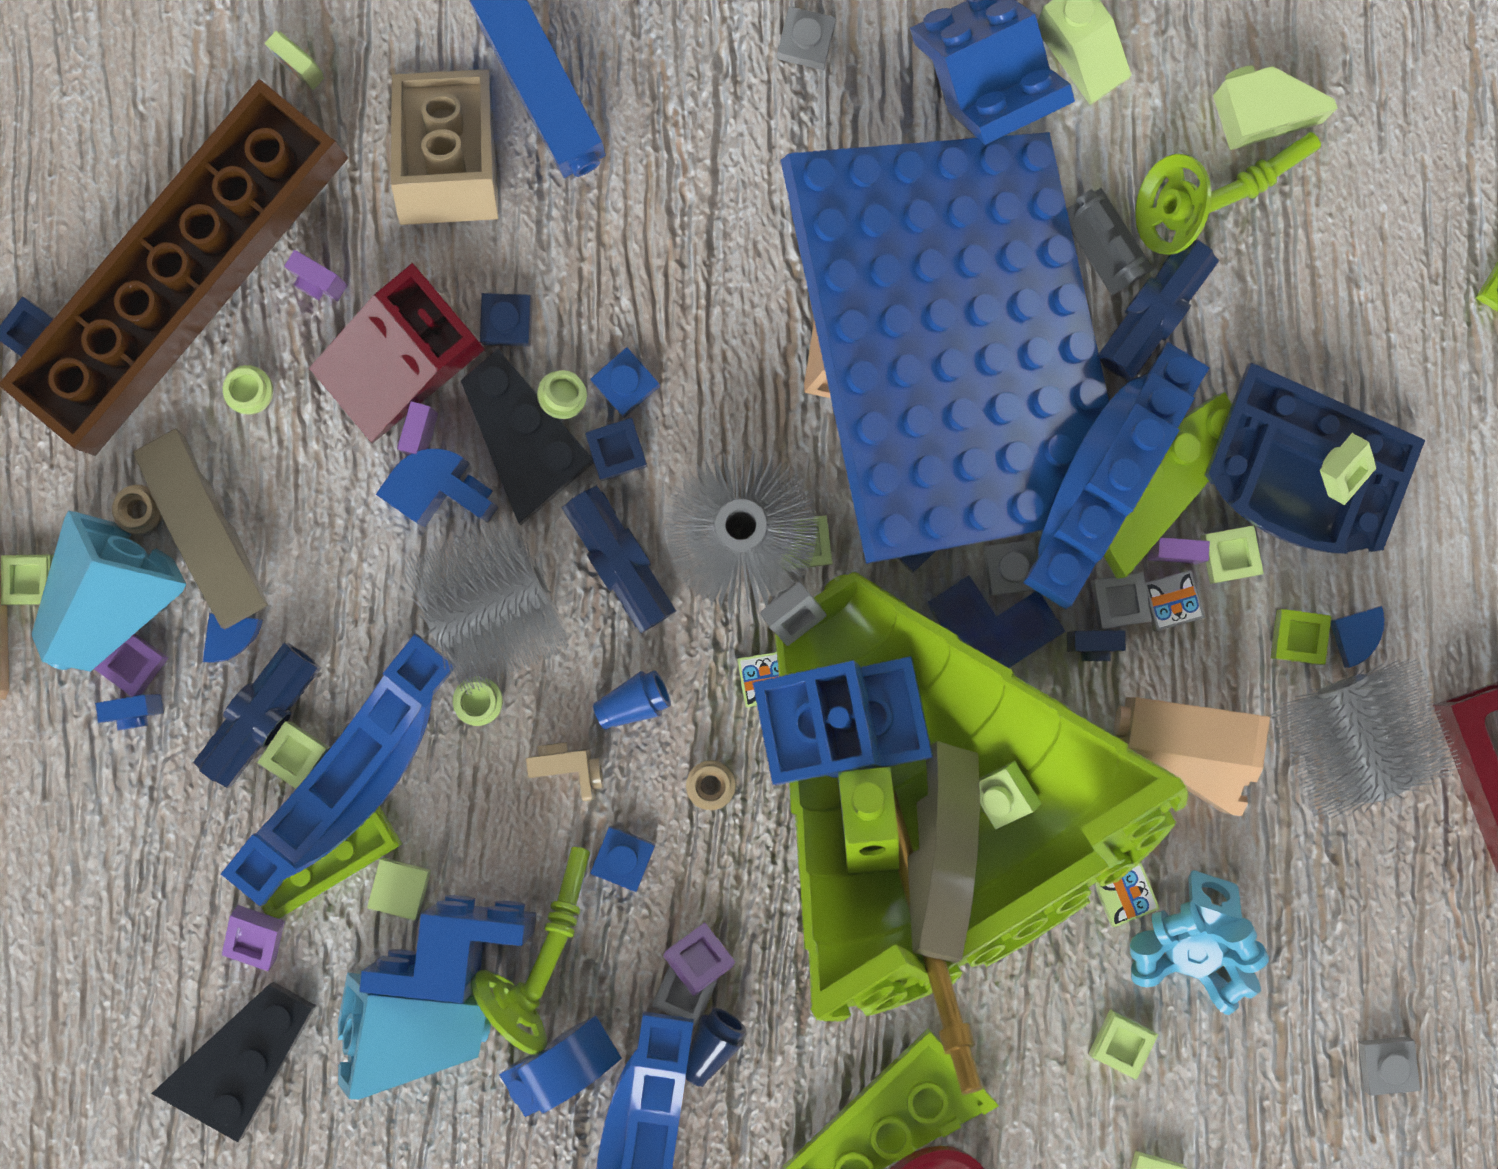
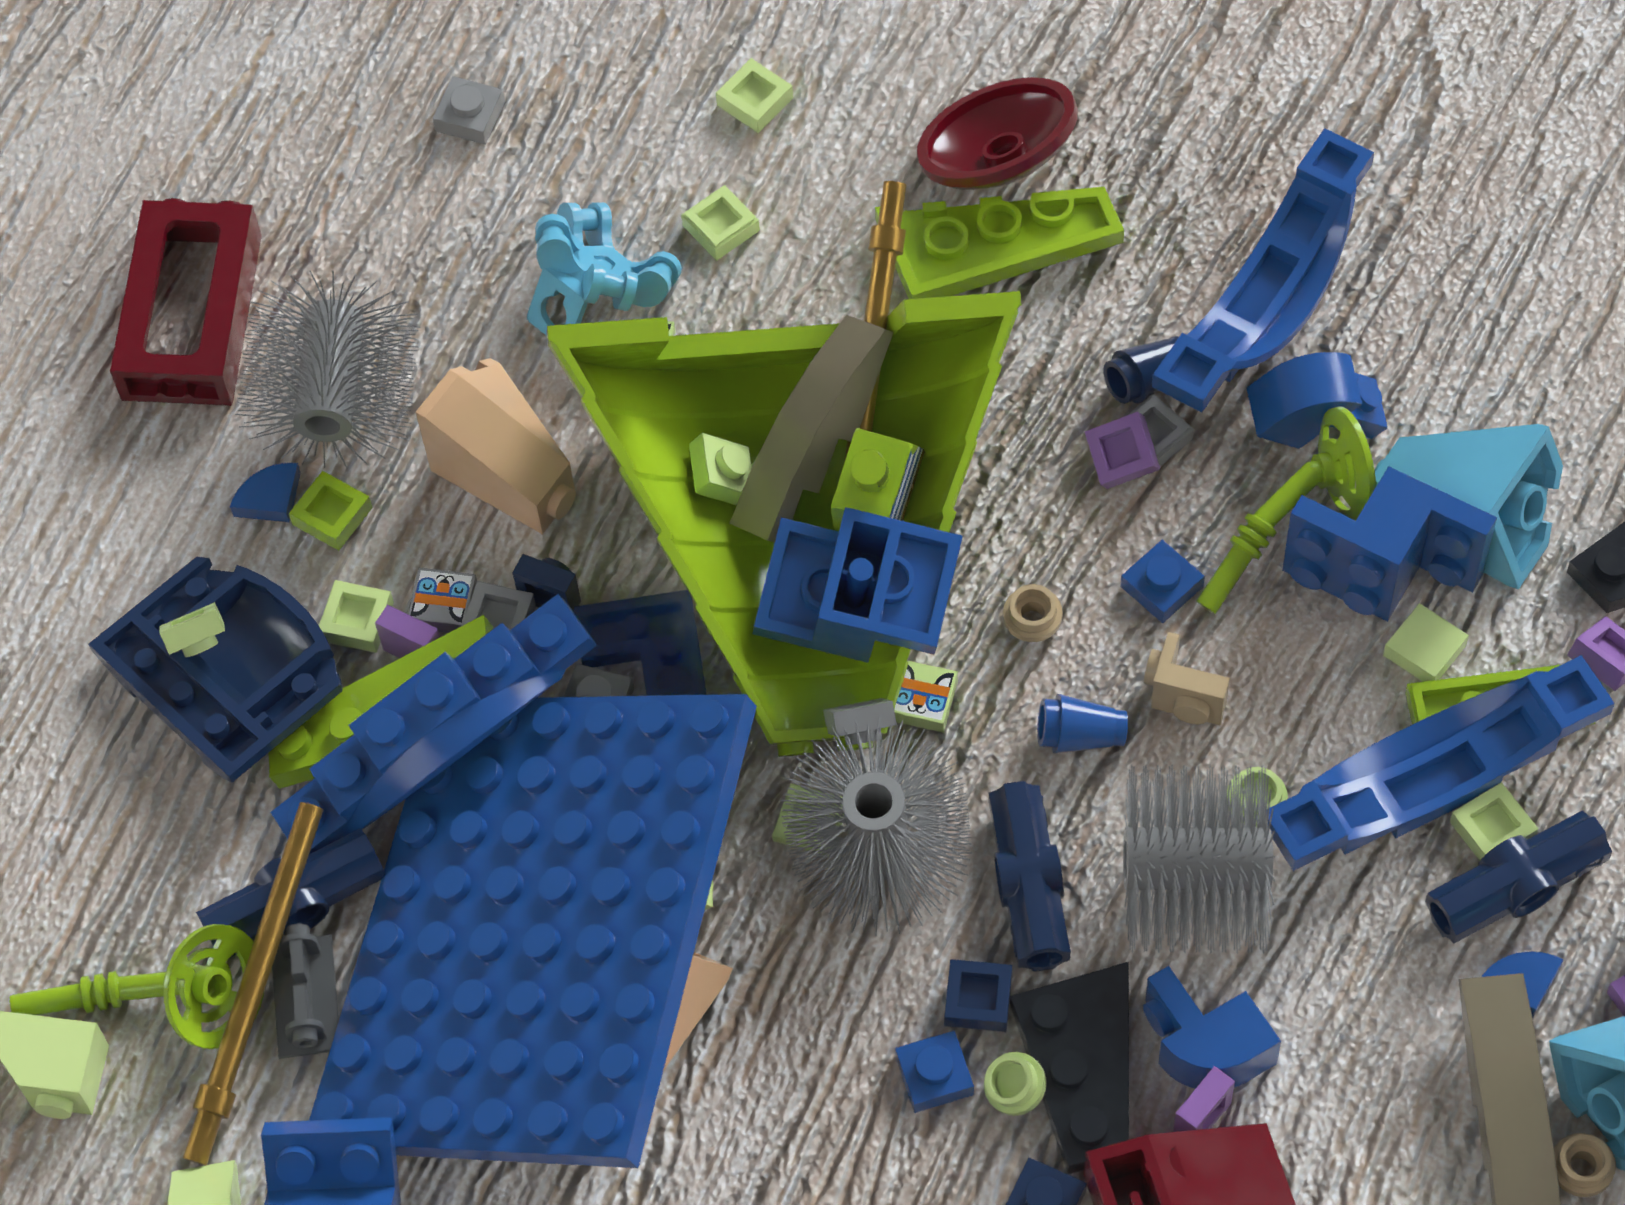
camera: 155 degrees left, 25 degrees down
none -> pearl gold bar [183,802,323,1165]

